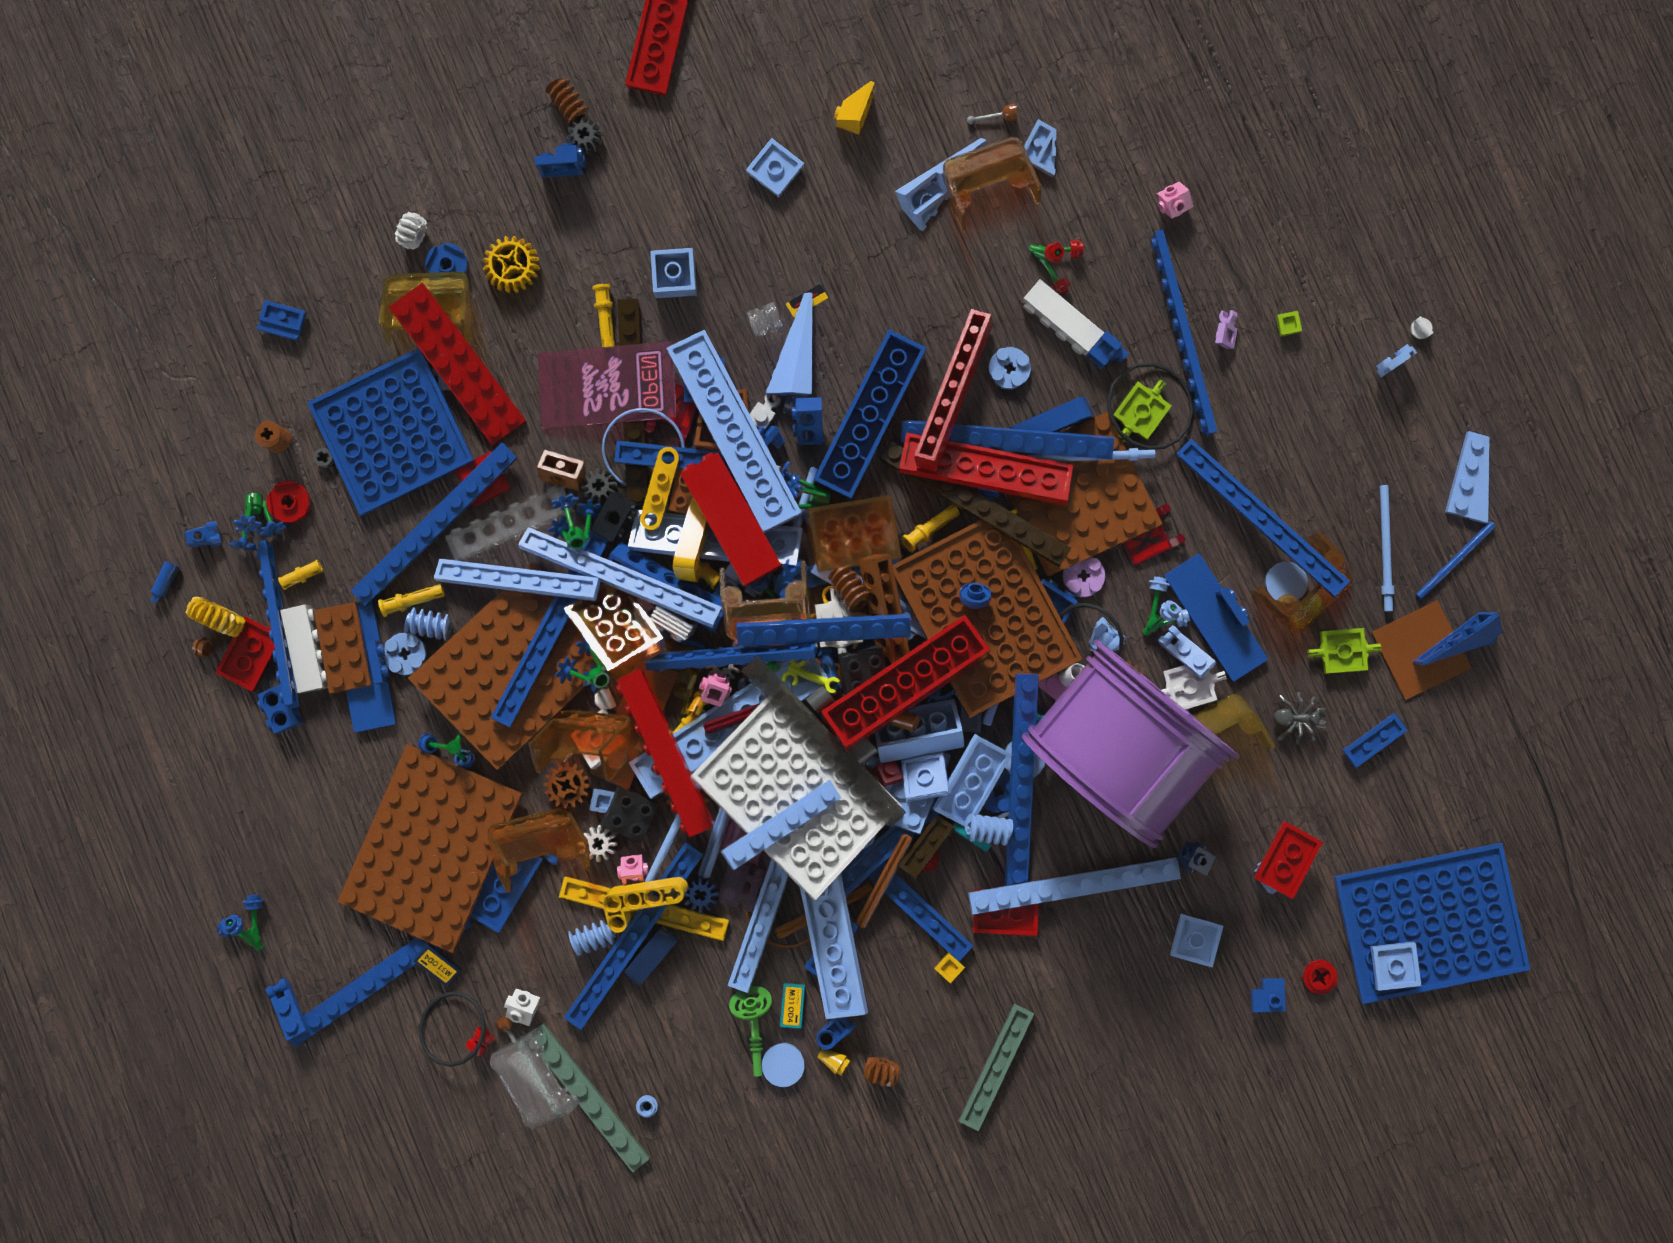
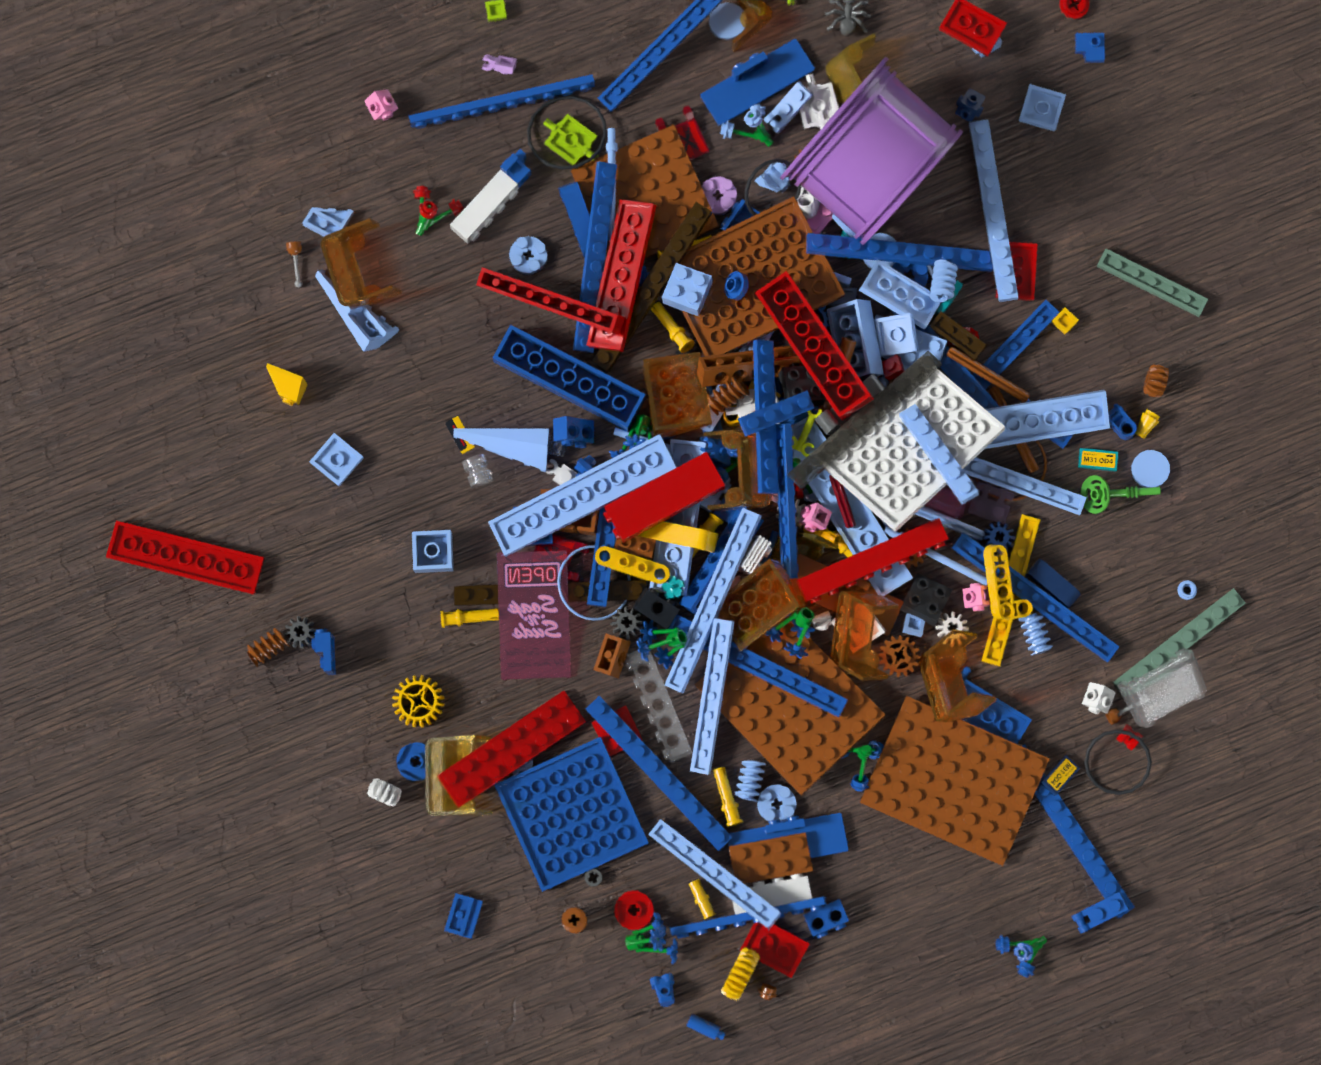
camera: 85 degrees left, 5 degrees down
none -> light blue plate [649,819,781,929]
none -> teal plant [661,576,684,599]
none -> light blue brick [662,263,713,317]
none -> blue plate [738,391,814,437]

